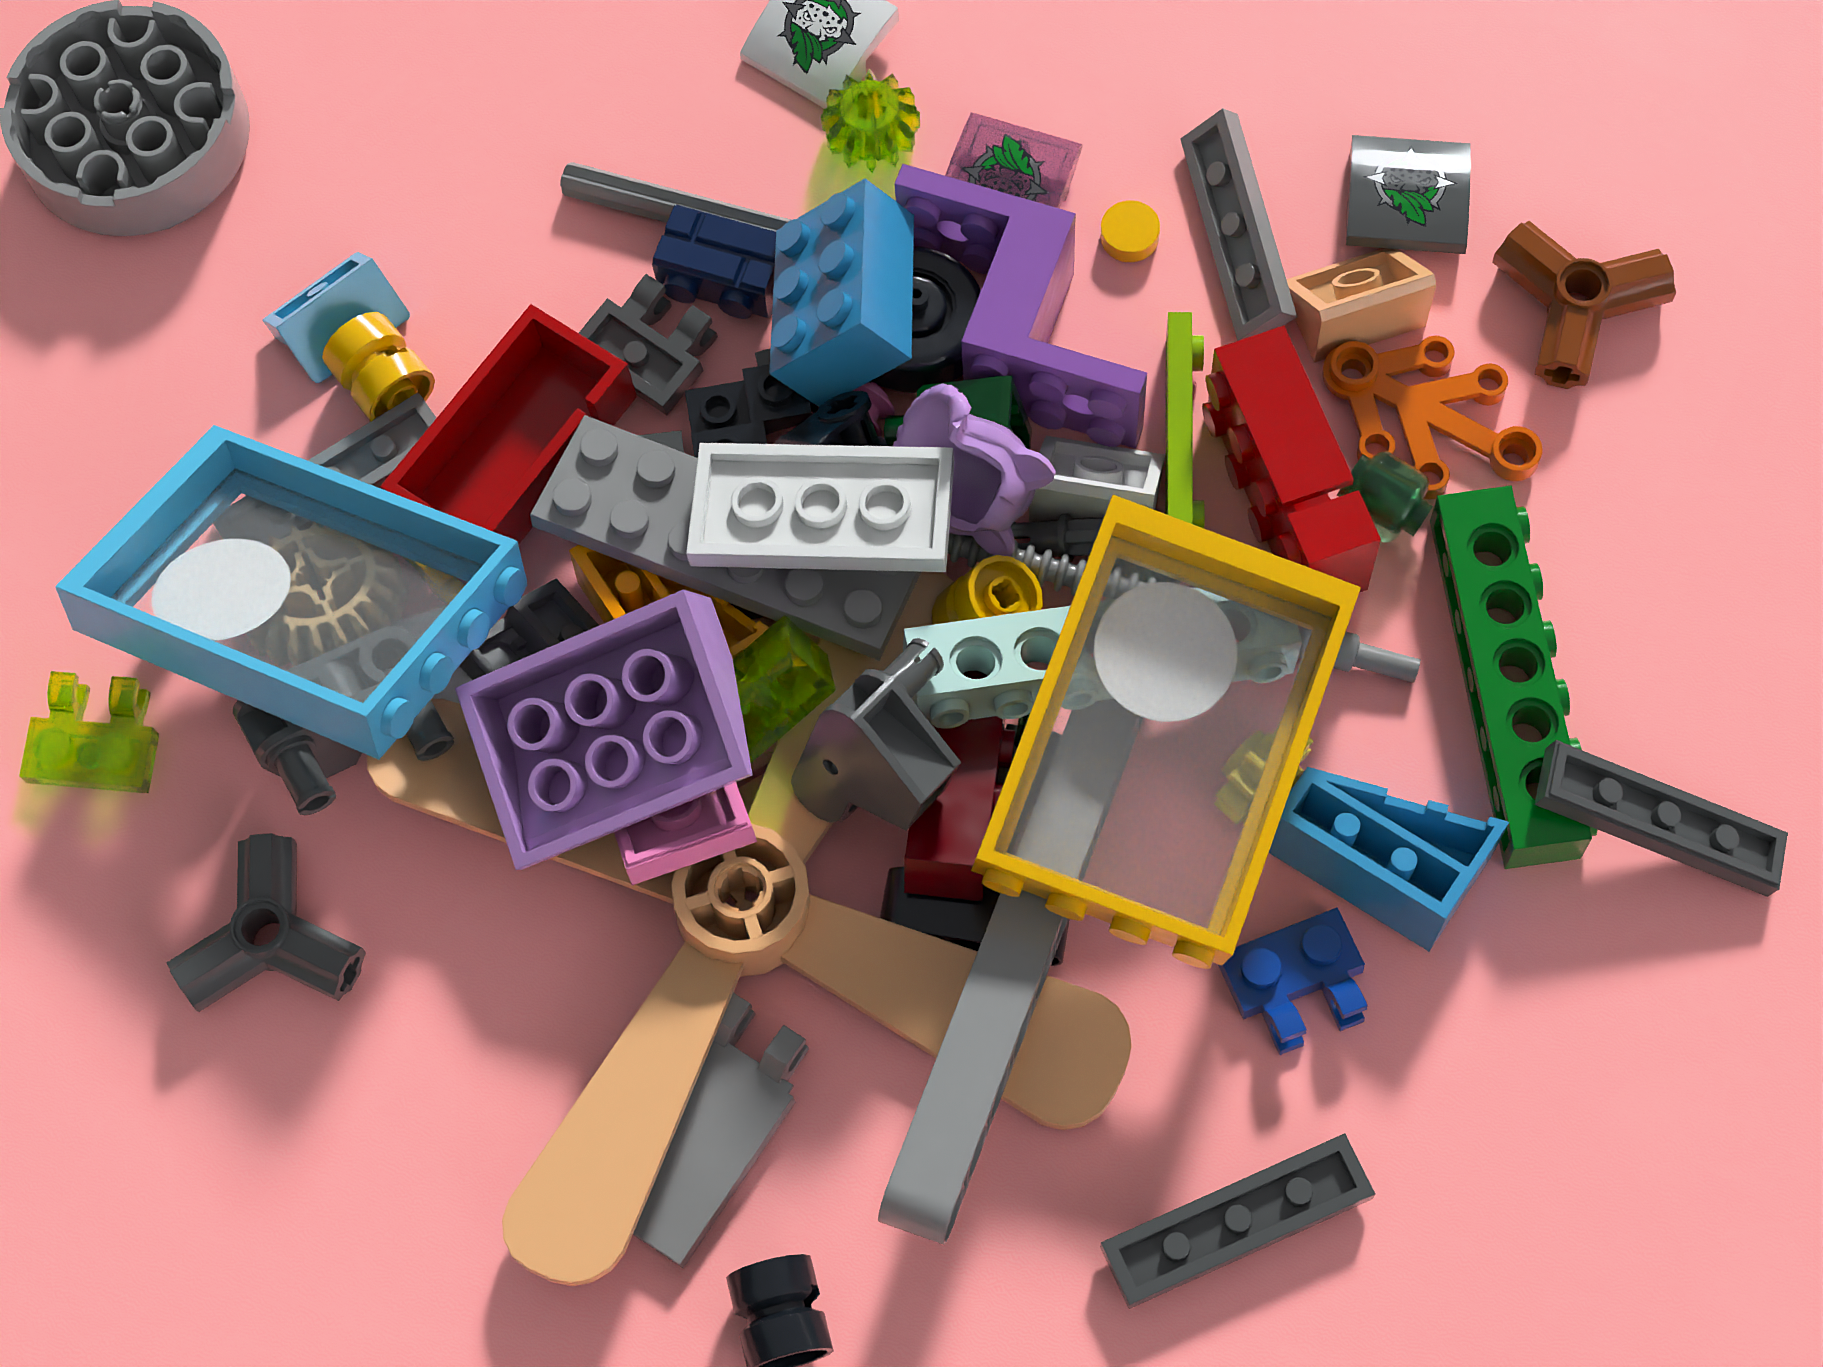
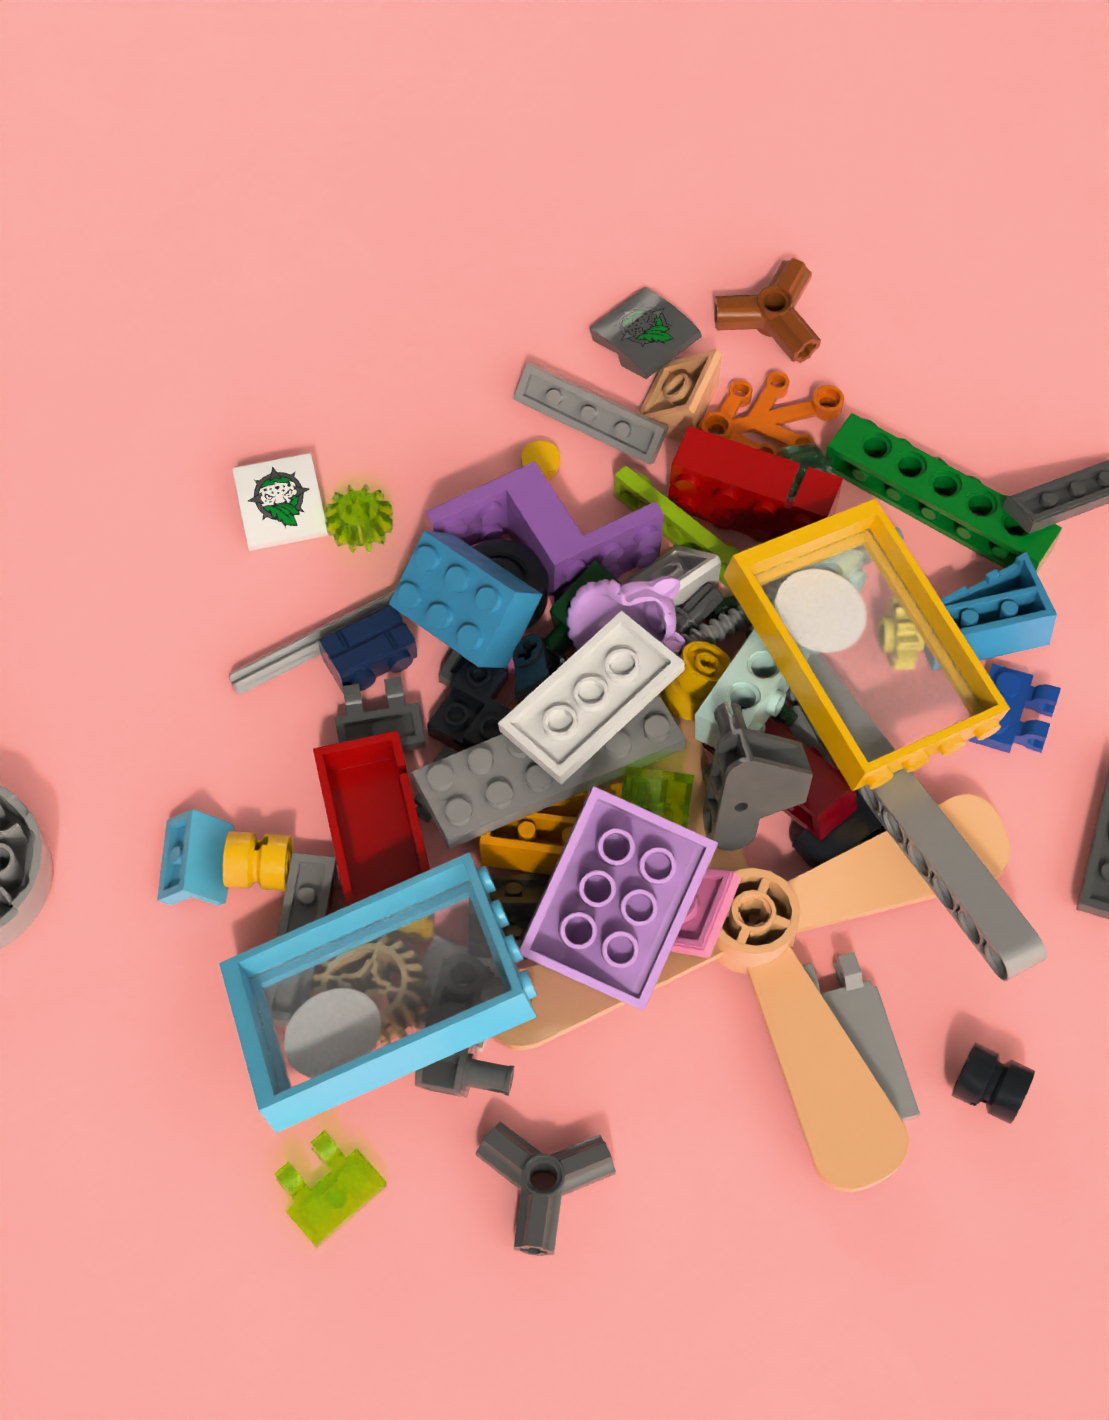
camera: 55 degrees left, 5 degrees down
clear purple slope [945,112,1083,209] -> none

